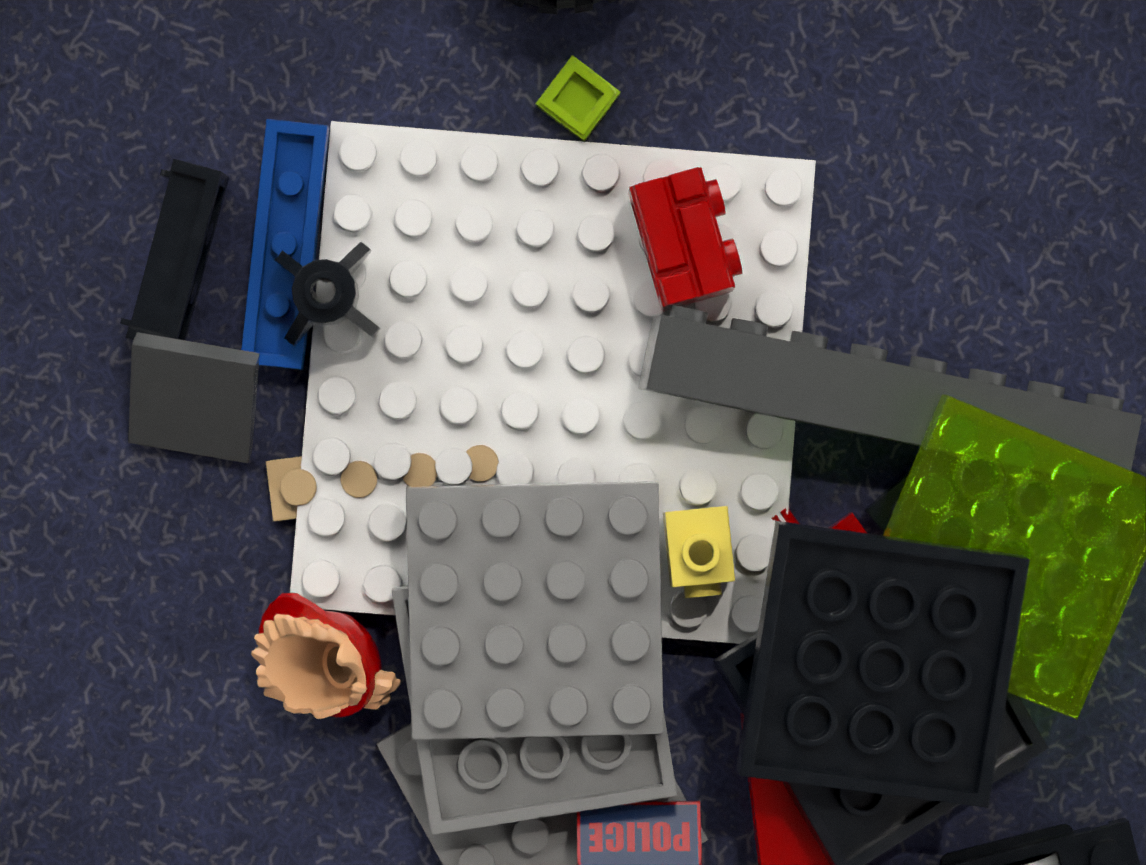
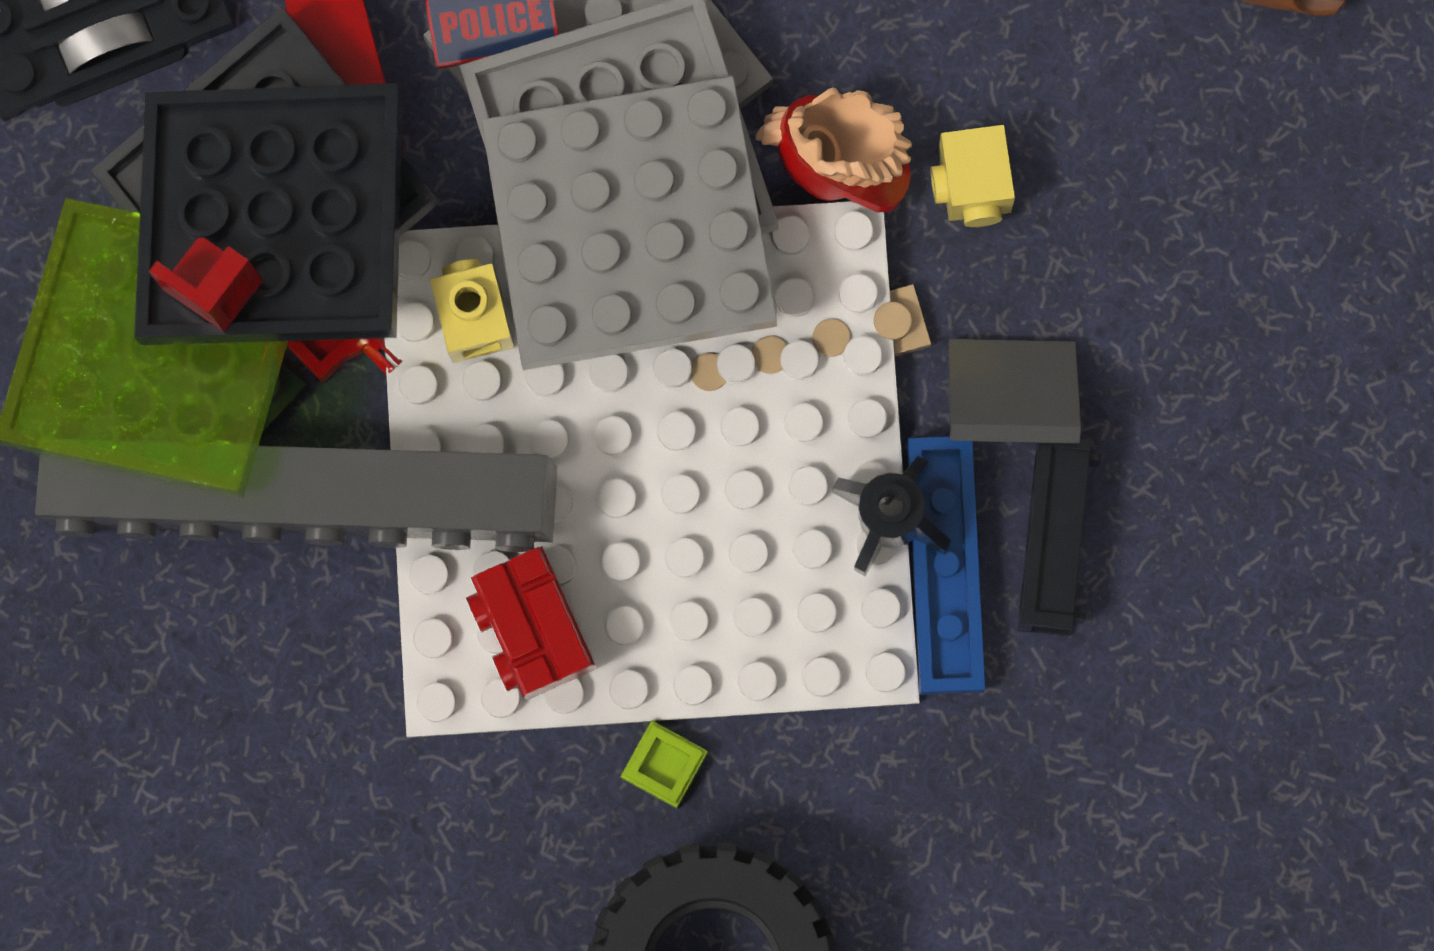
camera: 175 degrees right, 10 degrees down
none -> red panel [149,237,263,332]
none -> light yellow brick [930,125,1015,227]

